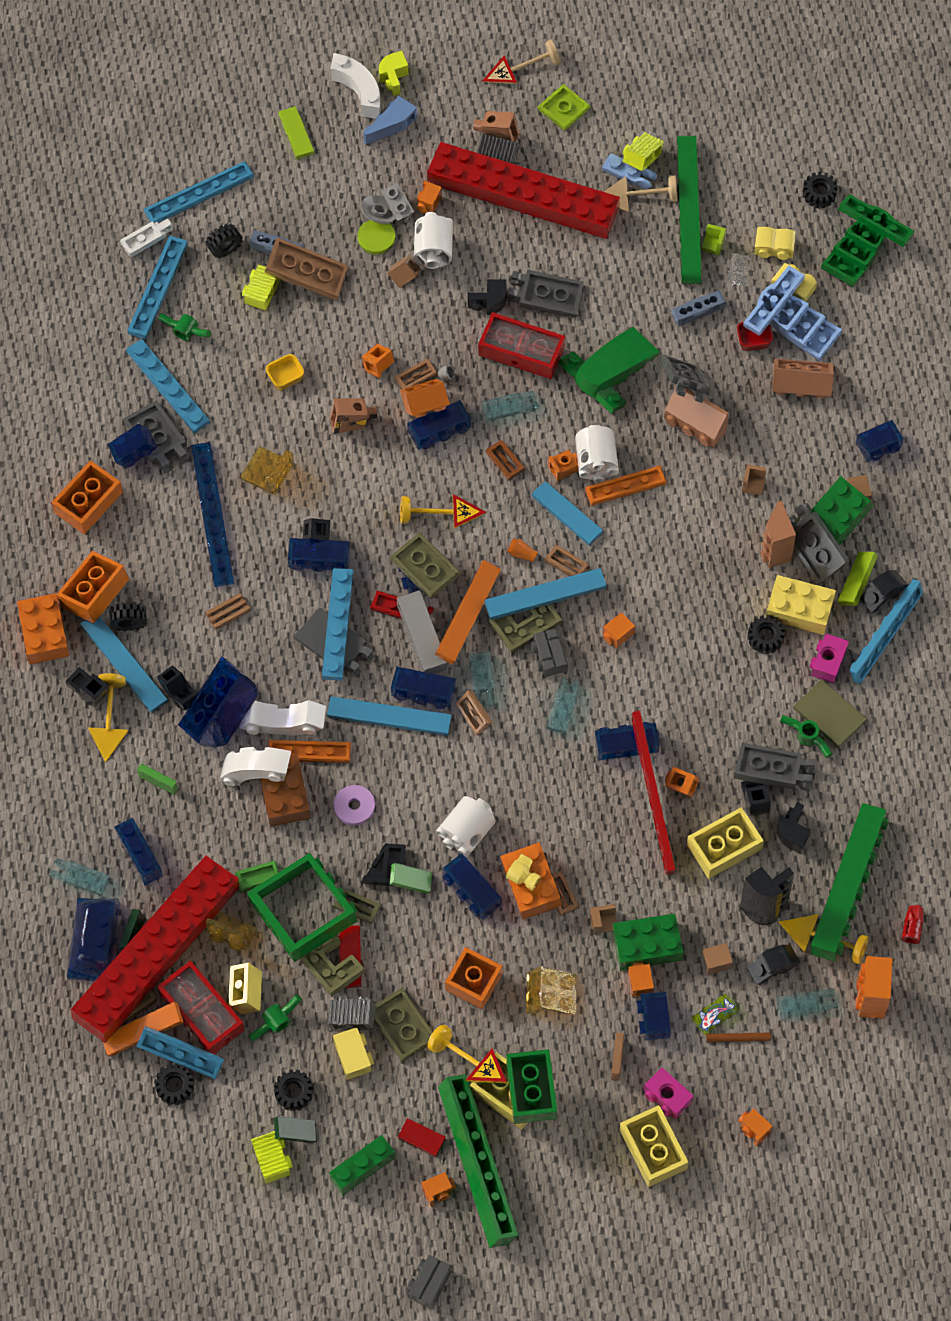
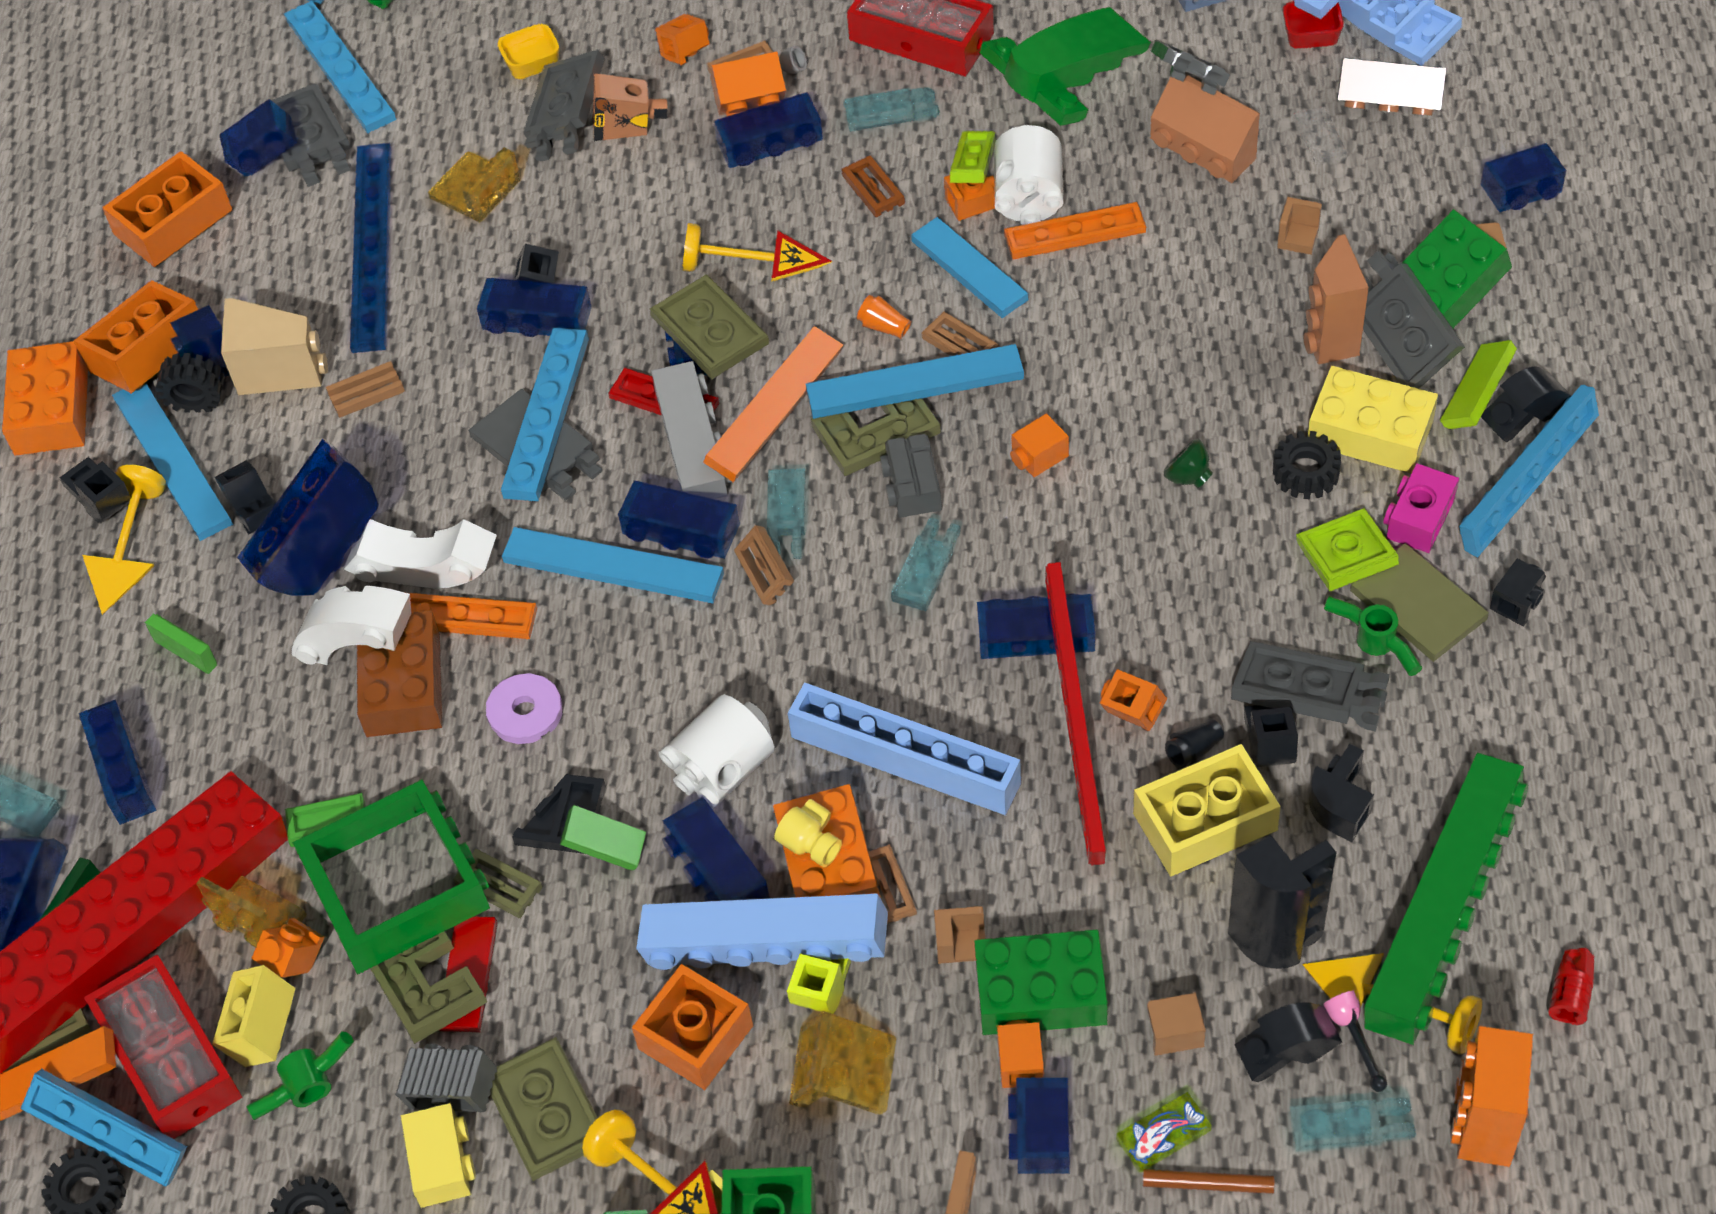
camera: 10 degrees right, 10 degrees down
none -> clear blue brick [170,305,230,377]
none -> tan slope [221,298,328,395]
none -> orange brick [251,918,325,978]
none -> dark grey tile [523,50,605,161]
none -> light blue brick [636,894,888,970]
none -> neon yellow brick [787,954,851,1014]
none -> light blue brick [788,682,1021,816]
none -> lime tile [950,131,995,183]
none -> dark green brick [1164,439,1213,488]
none -> black cone [1165,719,1224,769]
none -> lime tile [1296,508,1399,591]
none -> hinge [1323,991,1387,1092]
none -> black brick [1490,558,1546,627]

